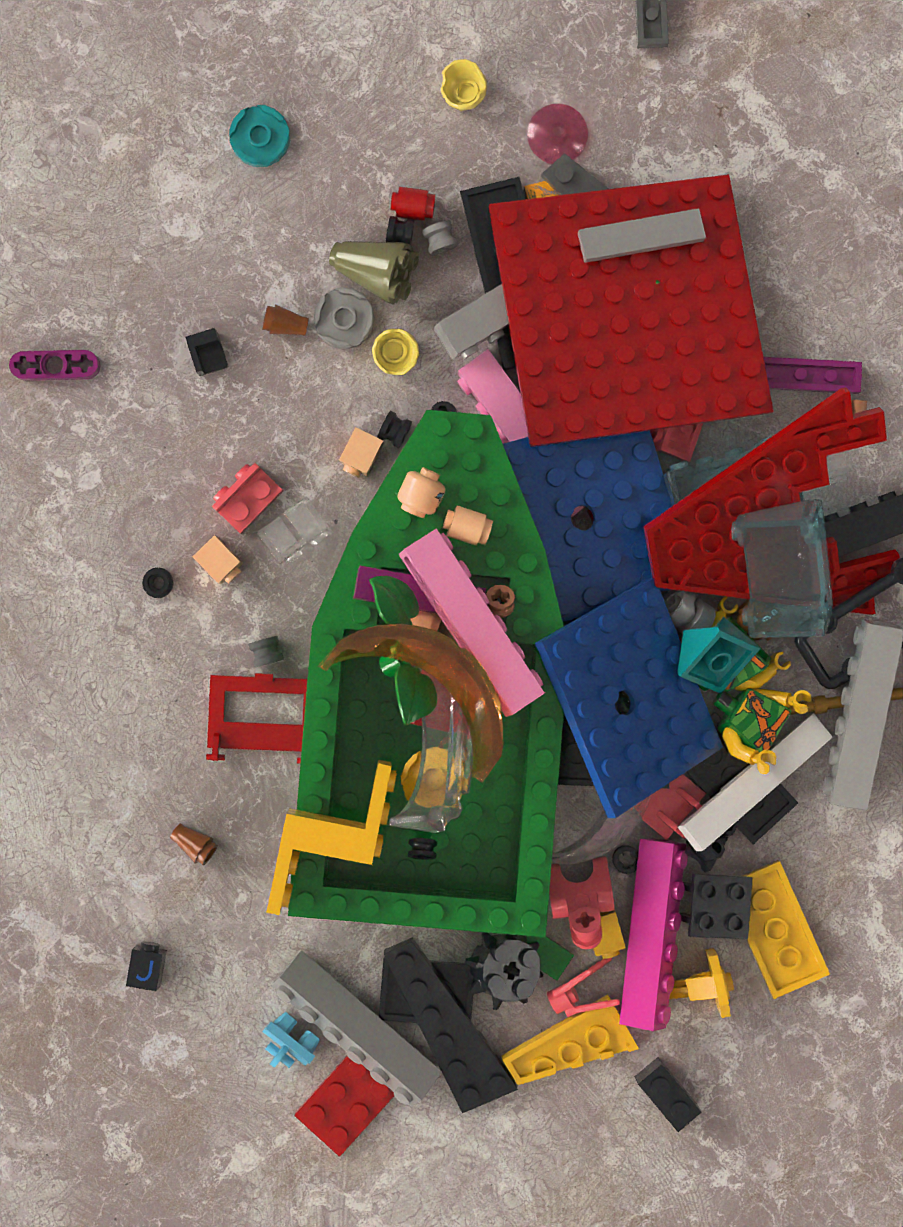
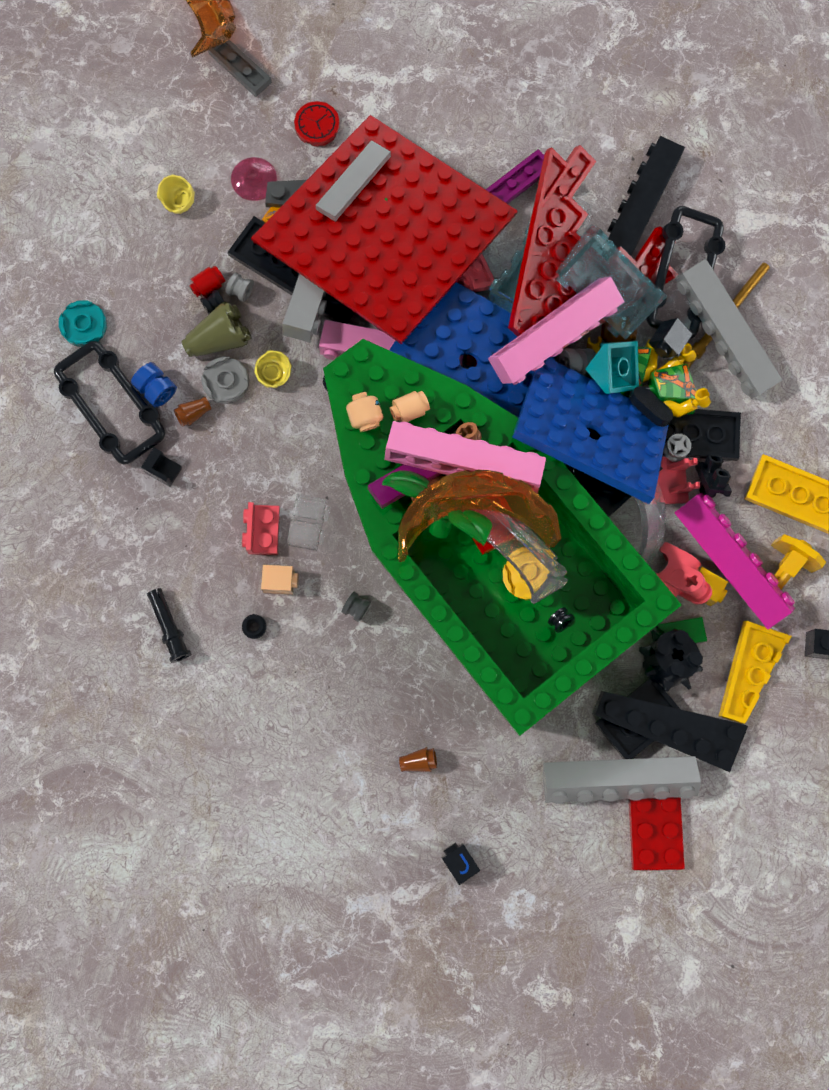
camera: 40 degrees left, 10 degrees down
magenta beam [9,350,101,381] -> none
red piece [206,673,307,764] -> none
medium azure hips [262,1012,320,1068] -> none
yellow bracket [266,760,397,915] -> none
light nougat brick [339,427,384,478] -> none
black wheel [377,410,412,449] -> none
coral plant [547,958,620,1017] -> none
black bush [612,845,638,874] -> none
white slope [677,713,833,852] -> none
black plate [680,874,753,939] -> none
none -> black bar [54,341,165,465]
none -> blue wheel [131,362,177,408]
none -> black pin [147,588,192,663]
none -> red tile [294,101,340,147]
none -> bright pink brick [488,276,624,385]
none -> black tile [629,386,673,427]
none -> black brick [648,318,692,359]
none -> light grey wheel [663,434,691,462]

